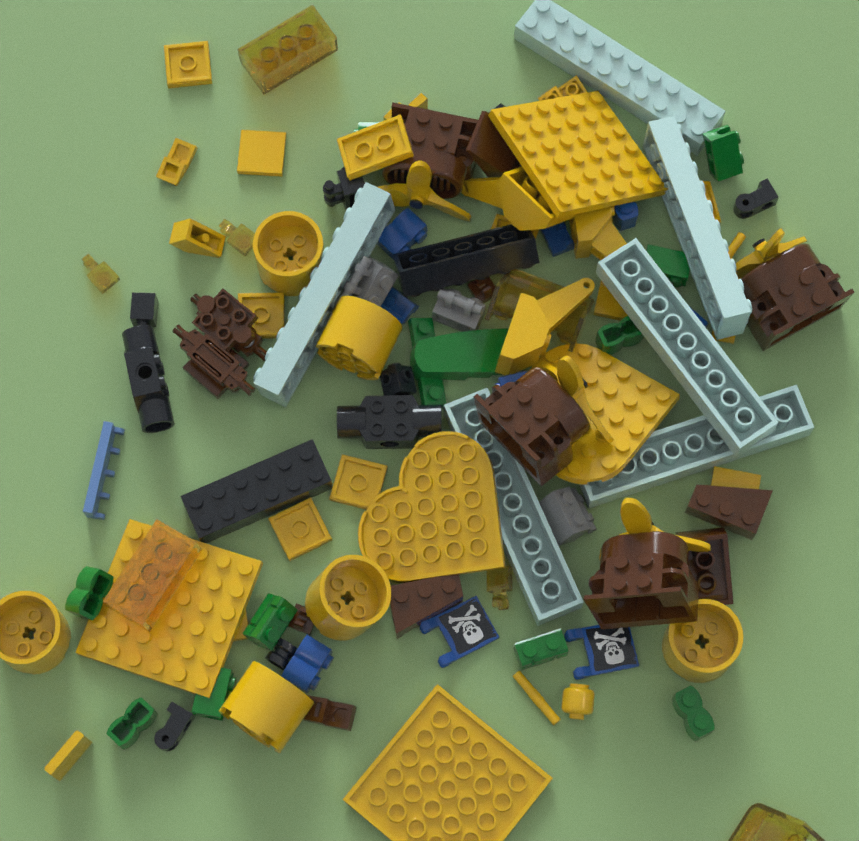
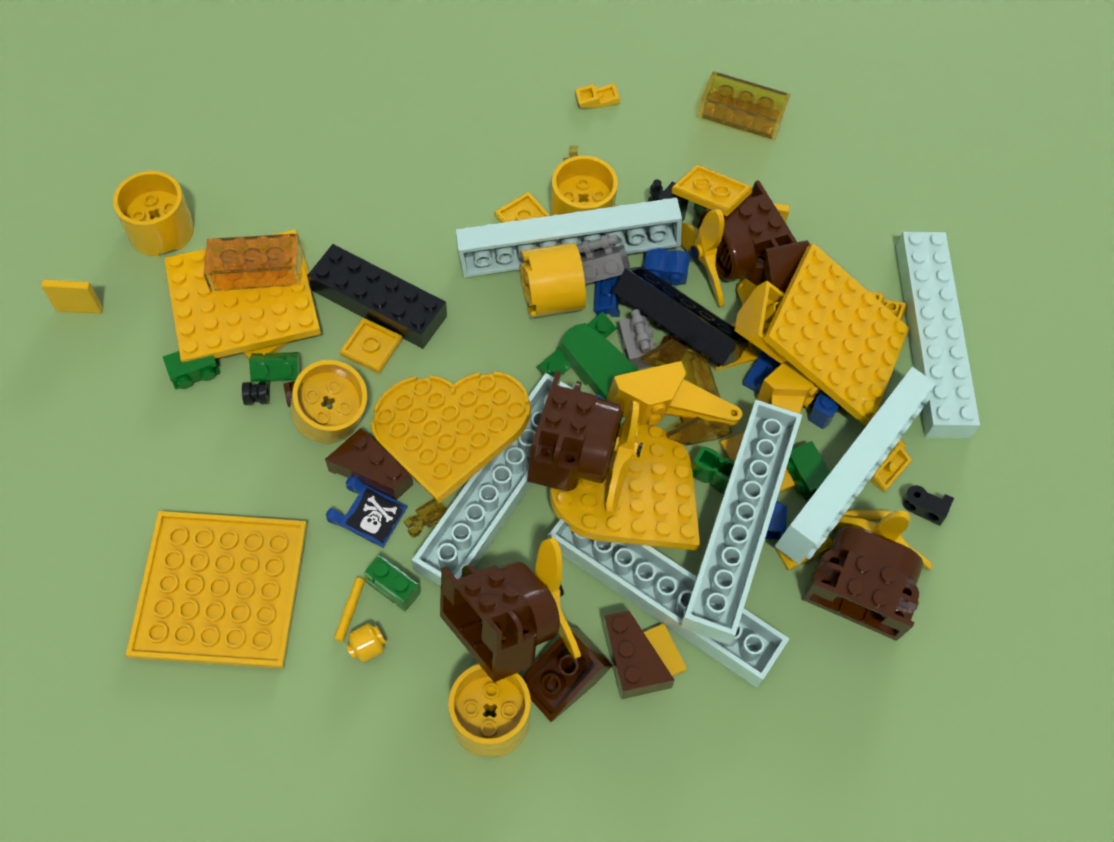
camera: 50 degrees right, 10 degrees down
green brick [65,566,114,620] -> none
clear yellow plate [81,253,120,294] -> none
medium blue hinge [83,421,125,520] -> none
green brick [107,697,158,750] -> none
black brick [122,325,175,433] -> none
black brick [130,292,158,327] -> none
black leg [154,702,196,751] -> none
yellow tile [164,41,212,89] -> none
yellow slope [169,218,226,258] -> none
reddish brown piece [172,324,256,399] -> none
reddish brown piece [190,288,267,361] -> none
yellow brick [219,661,314,753] -> none
yellow tile [237,130,286,177] -> none
blue brick [281,635,334,693] -> none
reddish brown slope [303,695,357,731] -> none
yellow tile [329,454,388,510] -> none
black brick [337,395,442,449] -> none
black brick [380,363,417,396] -> none
light grey brick [539,487,597,546] -> none
flag [564,625,639,680] -> none
green brick [672,685,715,742] -> none
green brick [702,125,744,182] -> none

